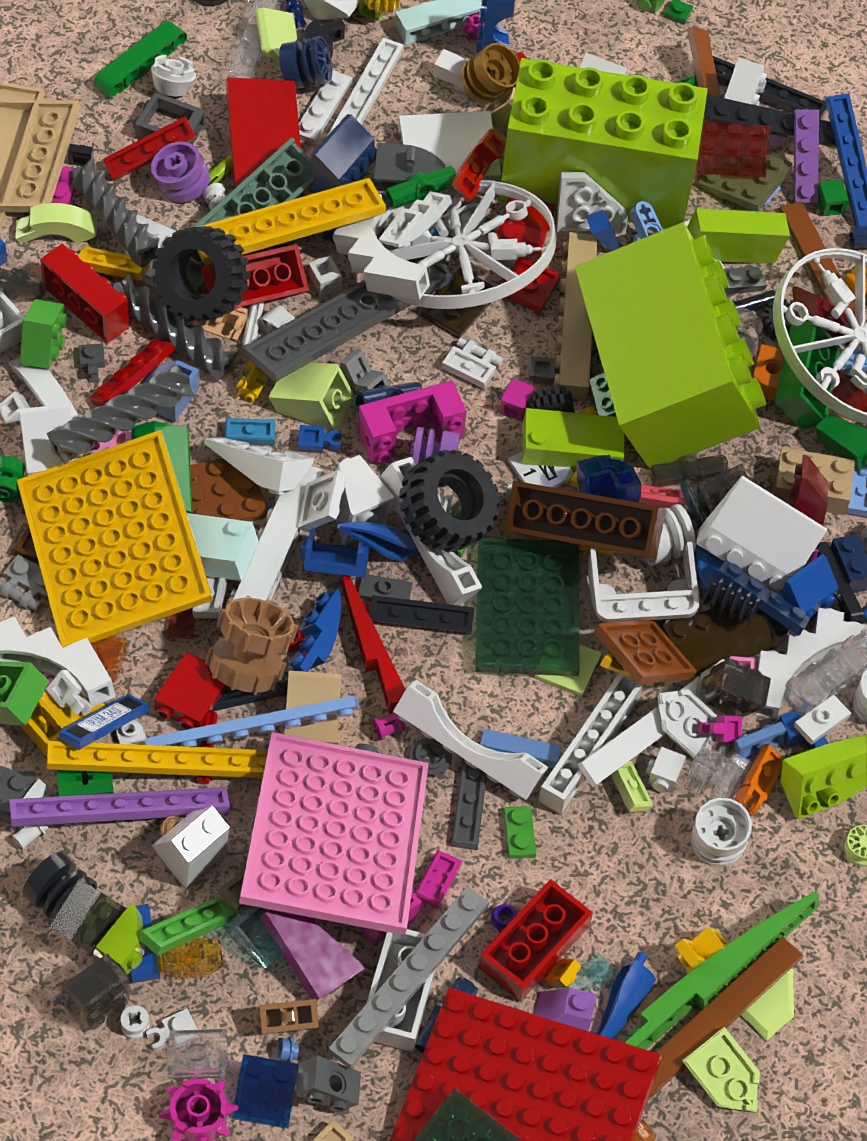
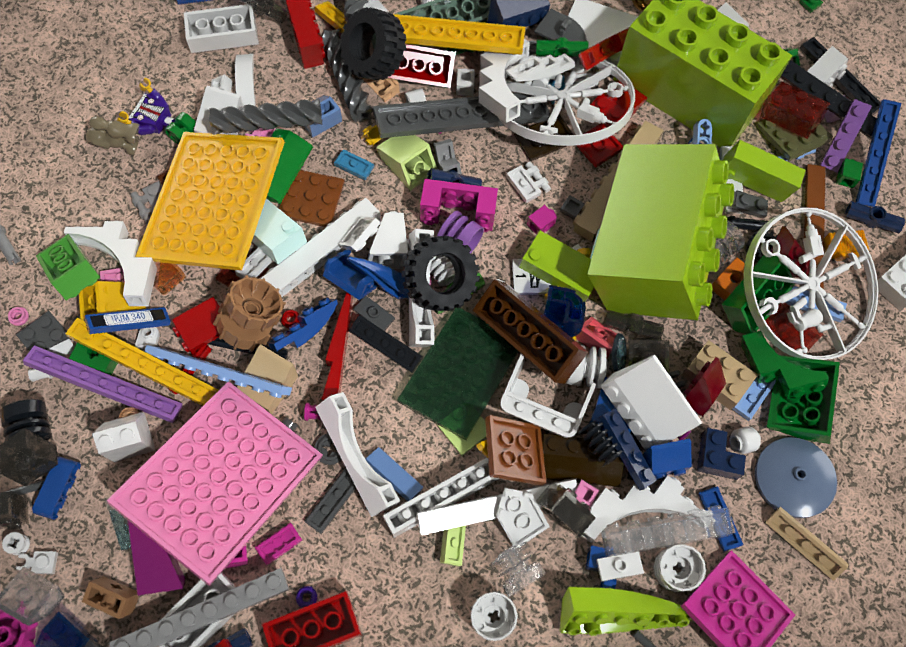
camera: 30 degrees right, 10 degrees up
bright green brick [20,299,67,369] -> none
white plate [46,670,92,715] -> none
dark grey plate [79,343,105,383] -> none
red plate [89,339,175,407] -> none
lime slope [96,903,145,975] -> none
bright green plate [139,897,237,956] -> none
clear yellow brick [157,937,224,980] -> none
white wedge [204,437,314,495] -> none
white axle [242,301,265,350] -> none
medium blue plate [277,1036,299,1064] -> none
blue plate [298,425,342,452] -> none
bright green plate [504,806,536,859] -> none
black tyre [528,386,575,413] -> none
white plate [556,172,628,235] -> none
blue slope [587,210,620,251] -> none
white brick [646,747,686,793] -> none
dark orange tile [687,27,721,97] -> none
dark pink plate [698,715,742,743] -> none
medium blue plate [733,722,786,762] -> none
orange hinge [734,744,783,817] -> none
black beam [815,541,864,624] -> none

